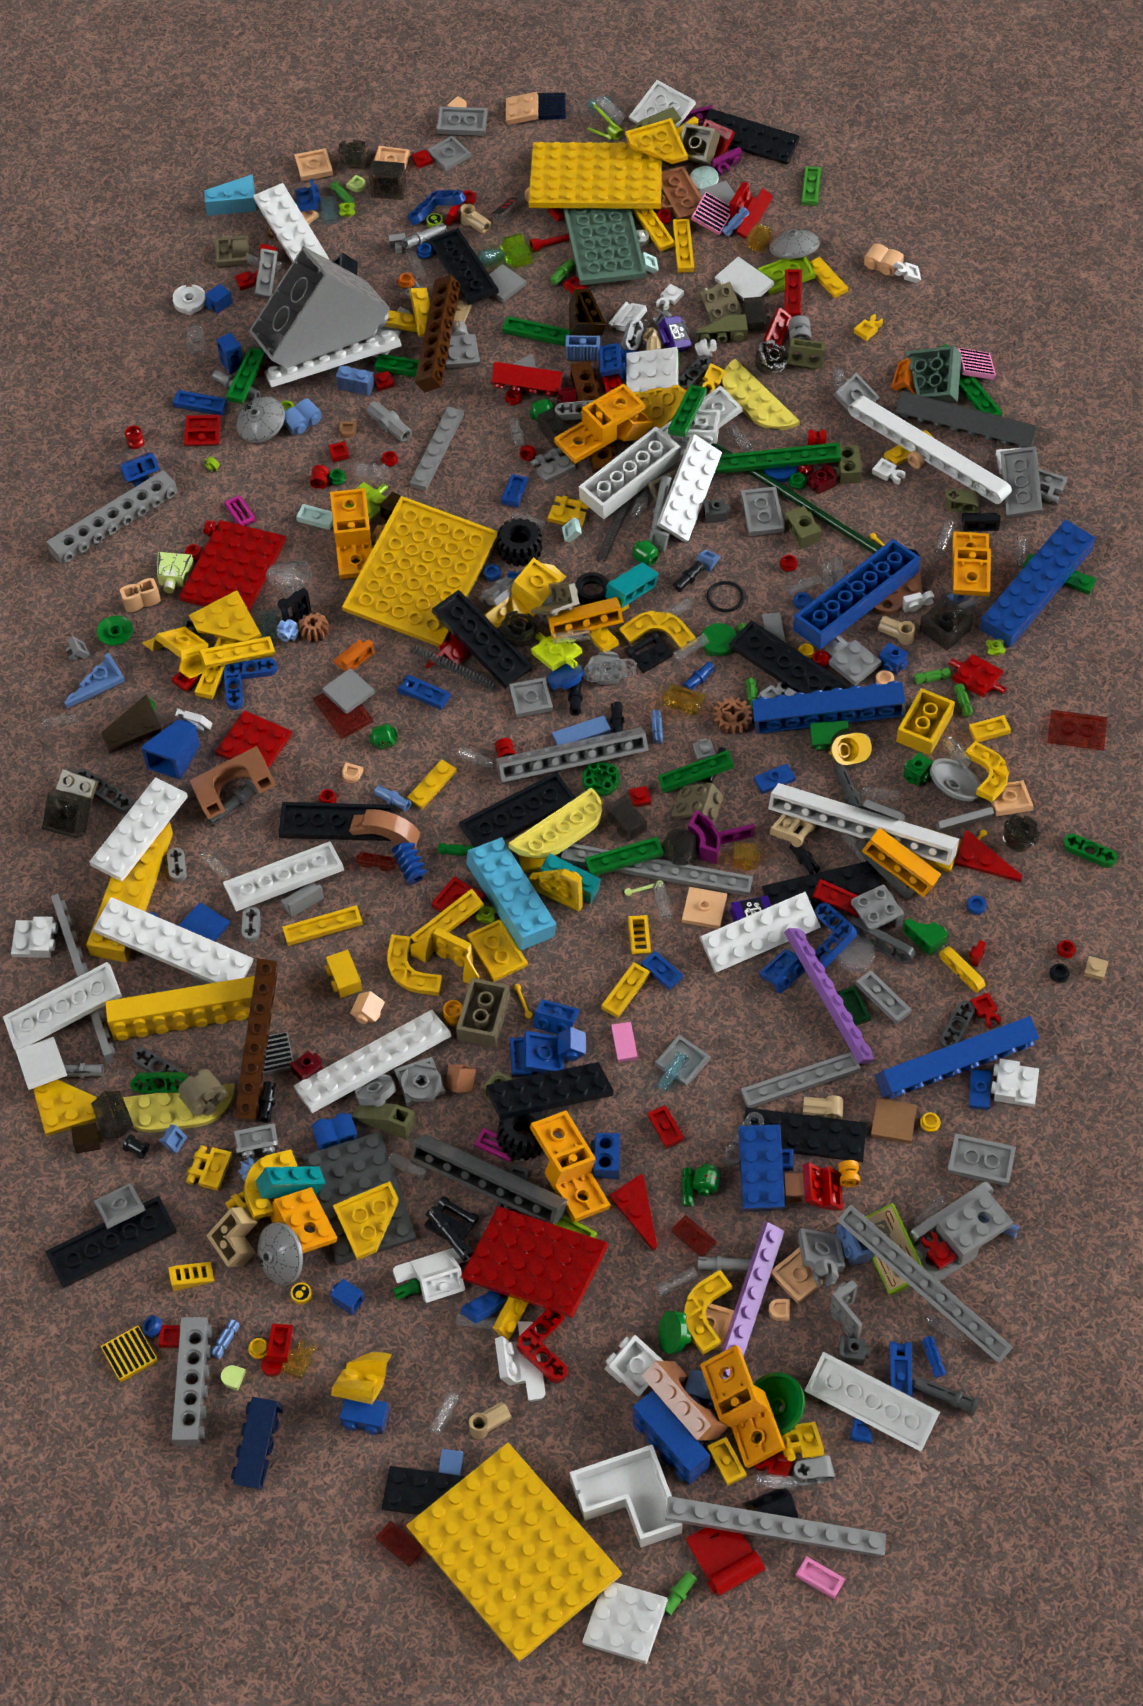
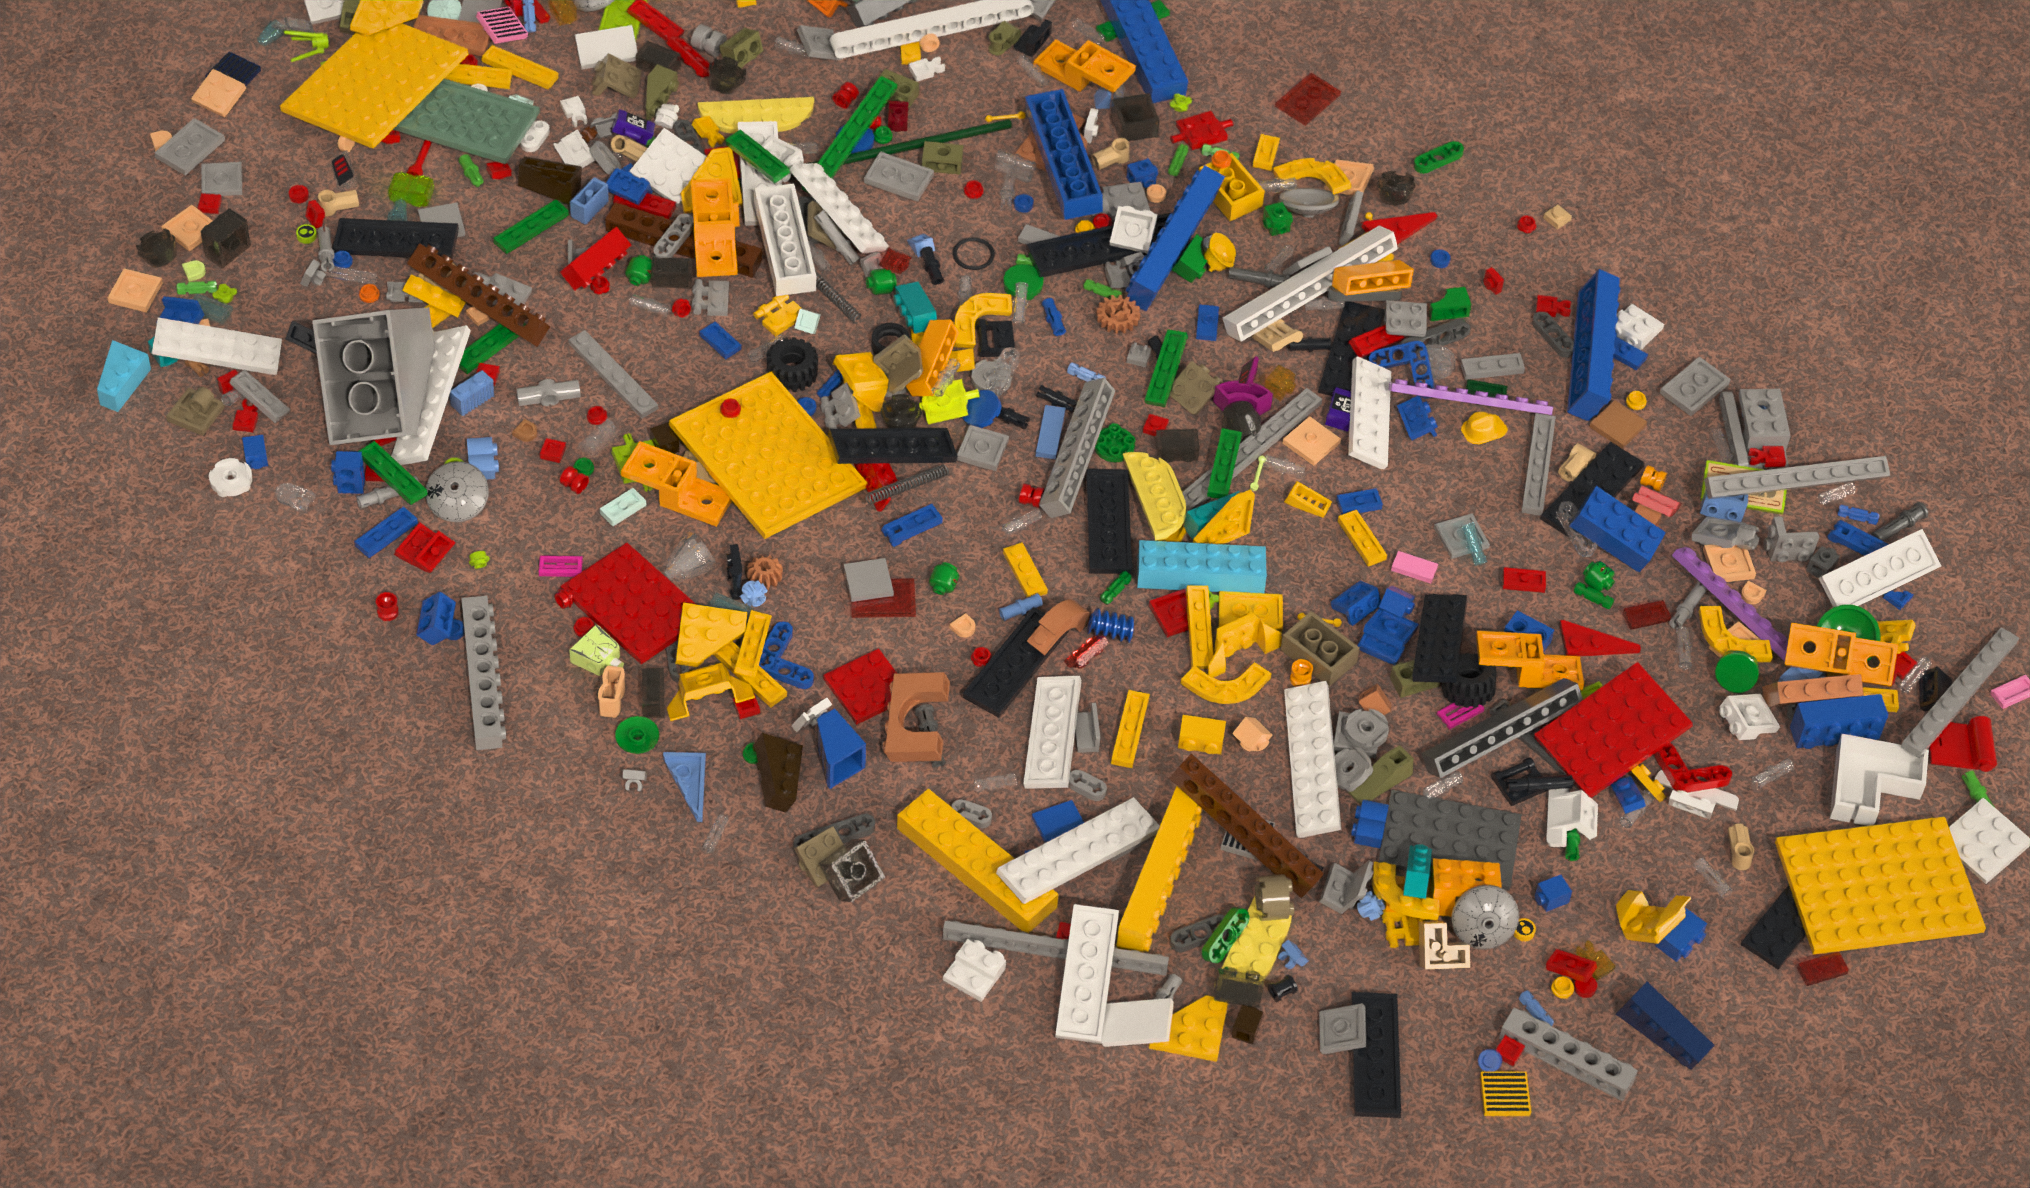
camera: 65 degrees left, 5 degrees down
white plate [89,777,188,882] -> none
yellow slope [168,1262,215,1291] -> none
yellow plate [186,1145,232,1191] -> none
yellowish green tile [221,1365,246,1391] -> none
dark red brick [290,1051,323,1081] -> none
yellow plate [333,1181,399,1261] -> none
orange panel [334,639,375,672] -> none
blue beam [407,190,466,225] -> none
medium blue slope [439,1449,464,1476] -> none
dark red brick [556,387,577,413] -> none
clear yellow bracket [663,683,706,716] -> none
dark grey brick [703,499,730,523] -> none
light grey piece [791,1455,836,1486] -> none
yellow beam [939,946,986,993] -> none
black plate [1049,963,1070,983] -> none
none -> white plate [520,120,549,152]
none -> reddish brown plate [581,126,598,144]
none -> clear smoke brick [642,668,665,718]
none -> red plate [720,398,741,418]
none -> clear red plate [878,248,912,274]
none -> white plate [1110,206,1157,254]
none -> orange plate [1212,150,1231,169]
none -> yellow piece [1461,411,1508,445]
none -> clear pin [1751,758,1794,789]

